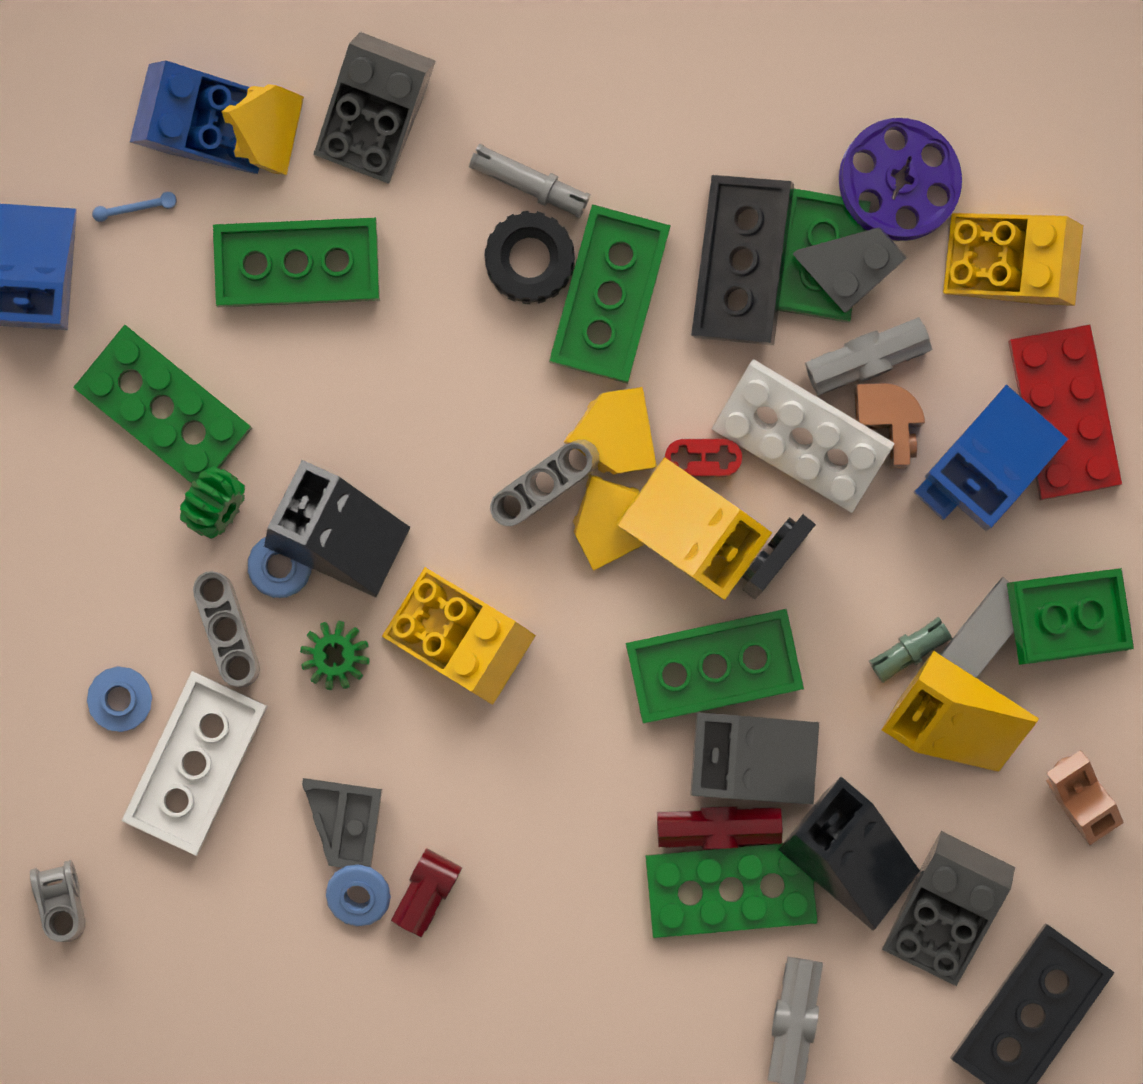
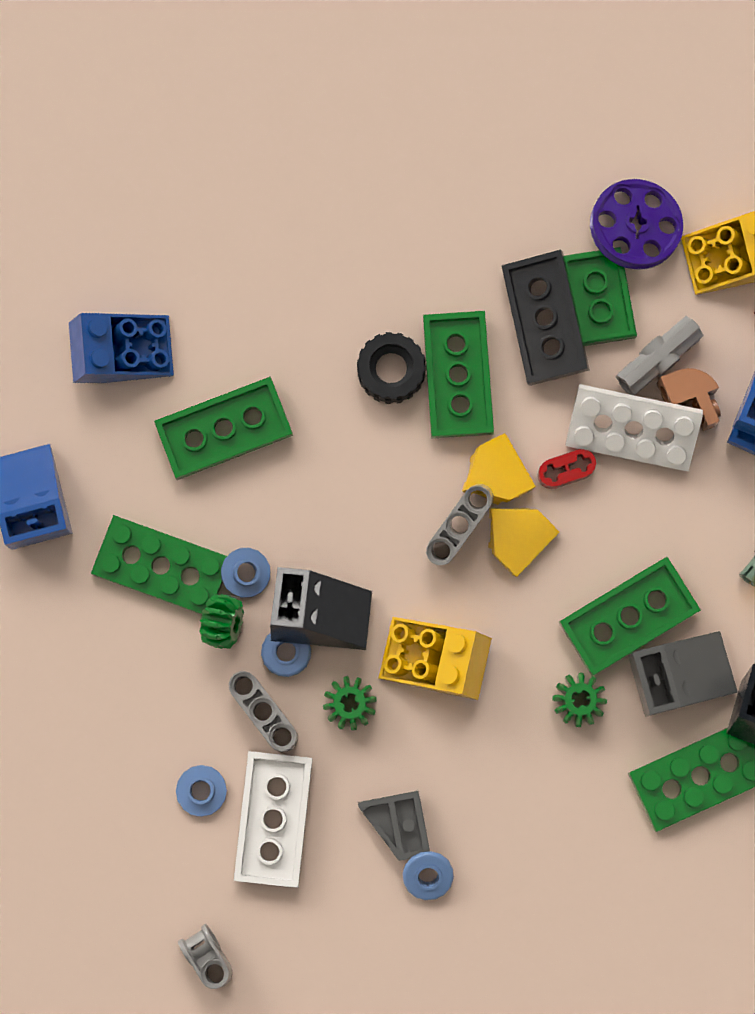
camera: 20 degrees left, 5 degrees down
medium blue hinge [92,192,177,222] -> none
yellow slope [222,84,304,175] -> none
dark grey slope [313,32,436,184] -> none
dark red piece [391,848,463,938] -> none
light grey pin [469,144,590,218] -> none
yellow slope [617,457,772,600] -> none
dark red piece [657,806,783,849] -> none
black plate [742,514,816,599] -> none
dark grey wing [793,227,907,313] -> none
none -> medium blue piece [221,548,270,597]
none -> green gear [552,672,607,727]

